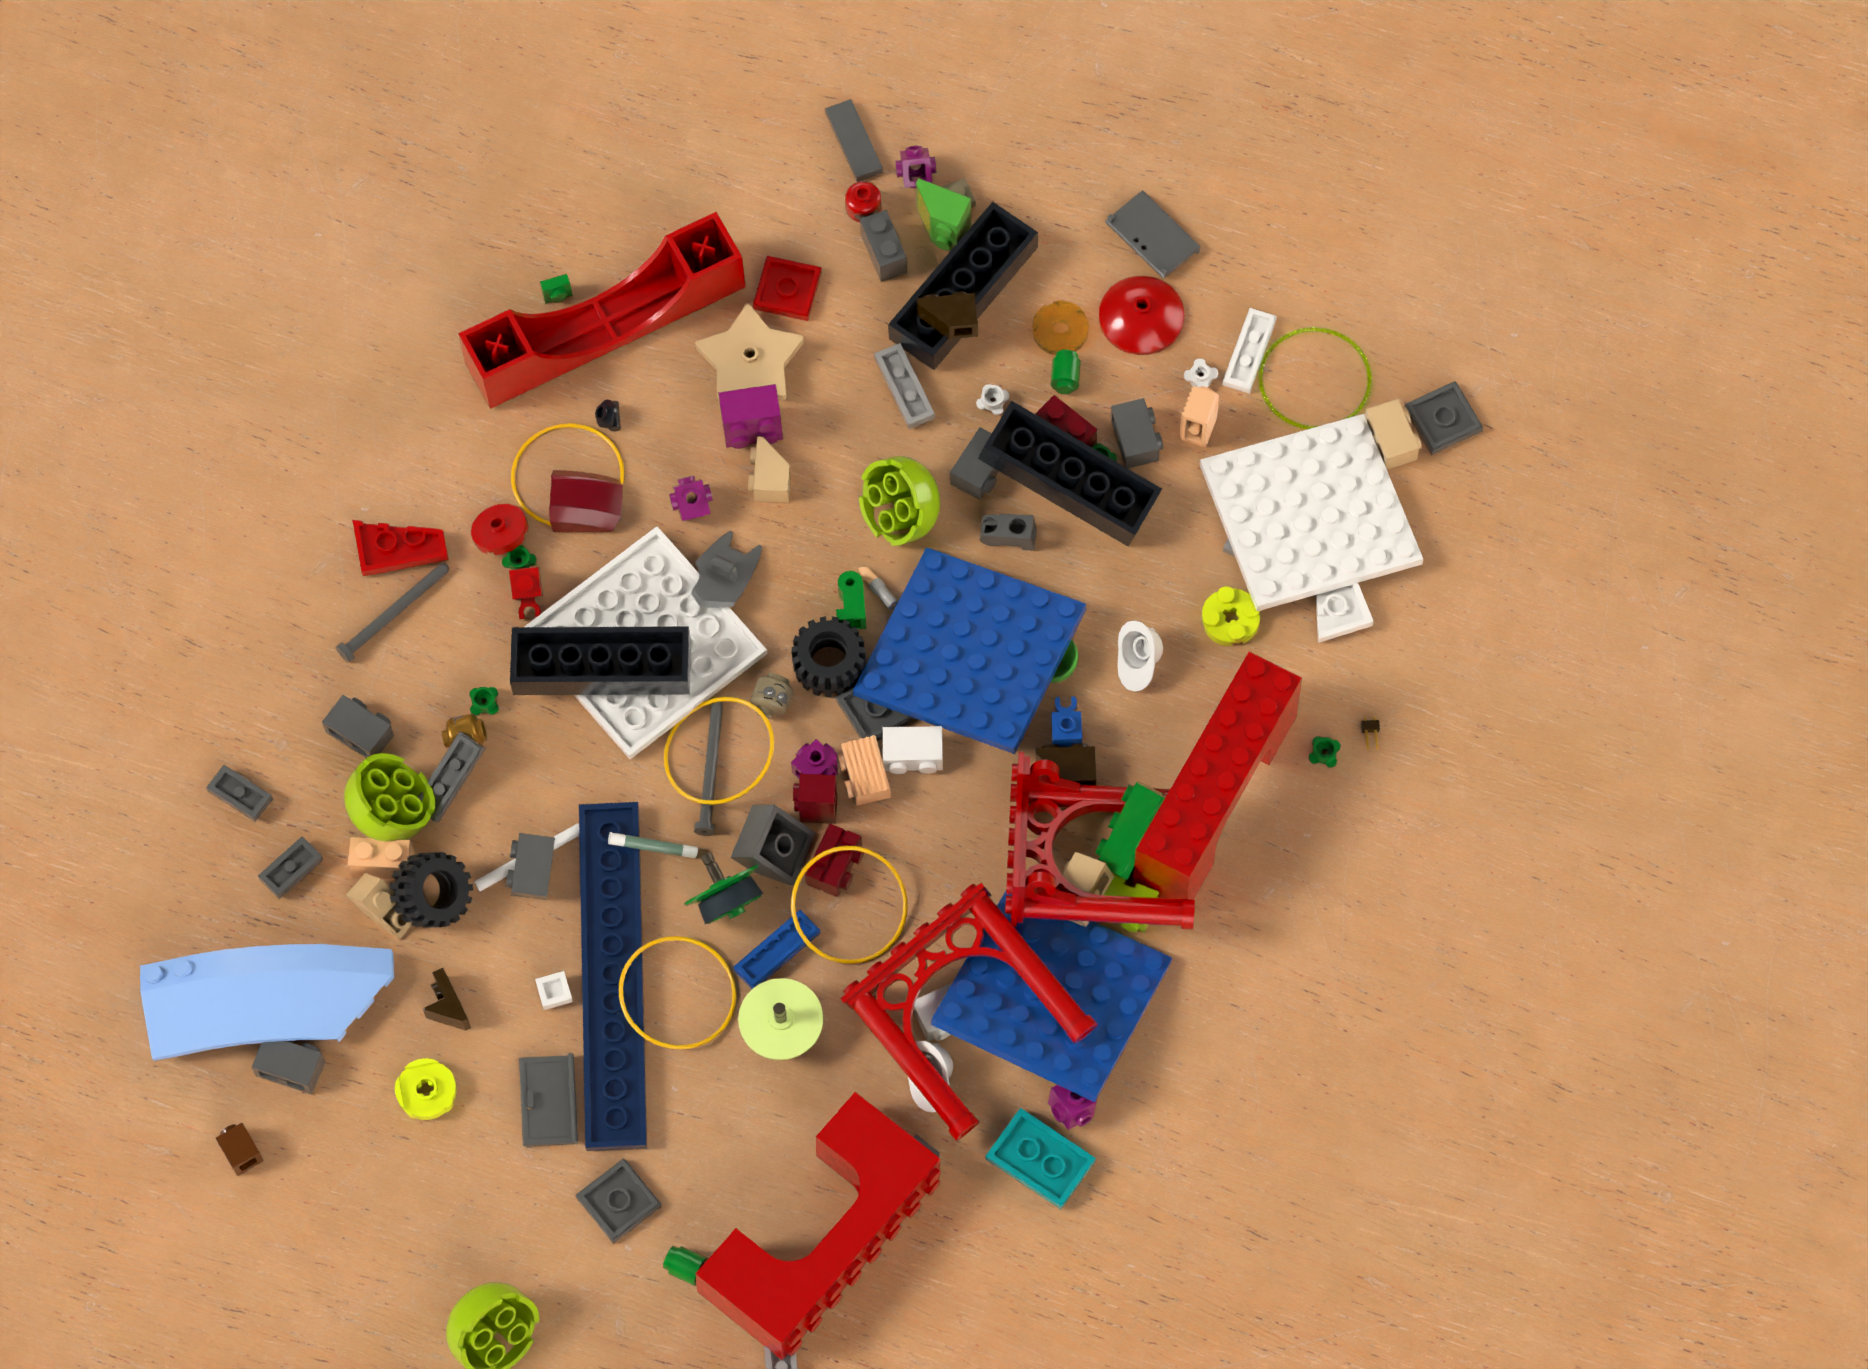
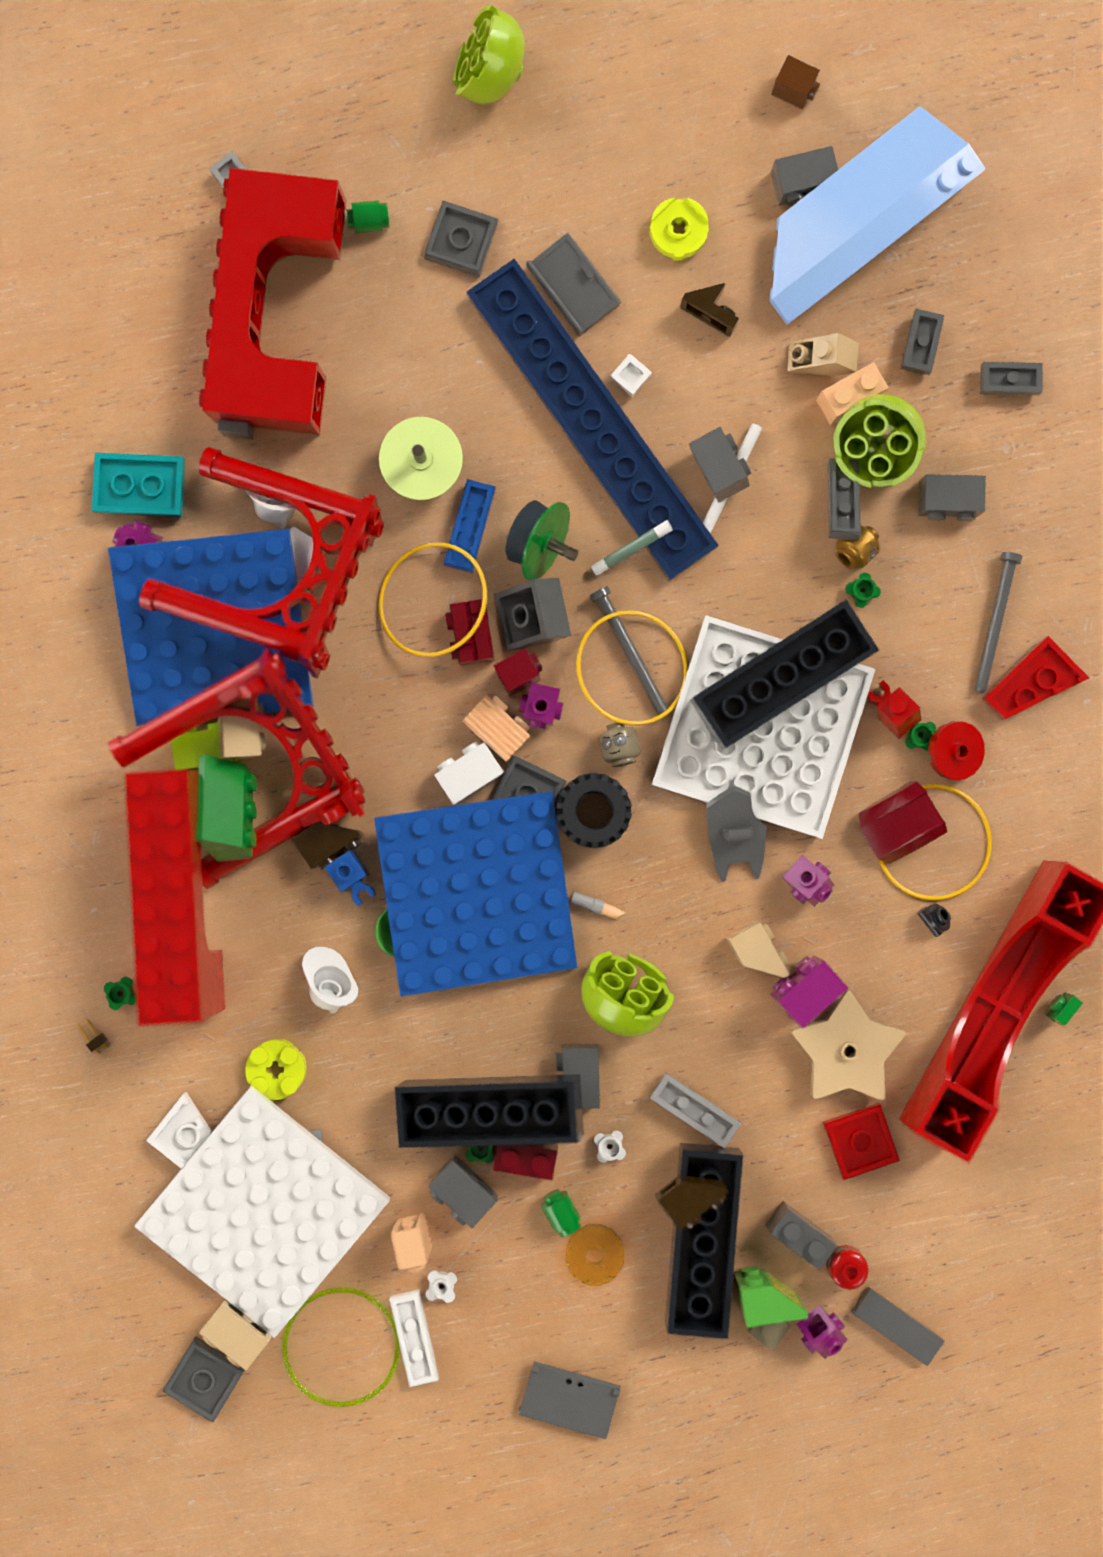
camera: 150 degrees right, 20 degrees up
black tyre [390,852,473,928] -> none
yellow piece [619,936,737,1049] -> none
green leg [836,571,867,629] -> none
dark grey leg [980,514,1037,551] -> none
red dish [1099,276,1184,355] -> none

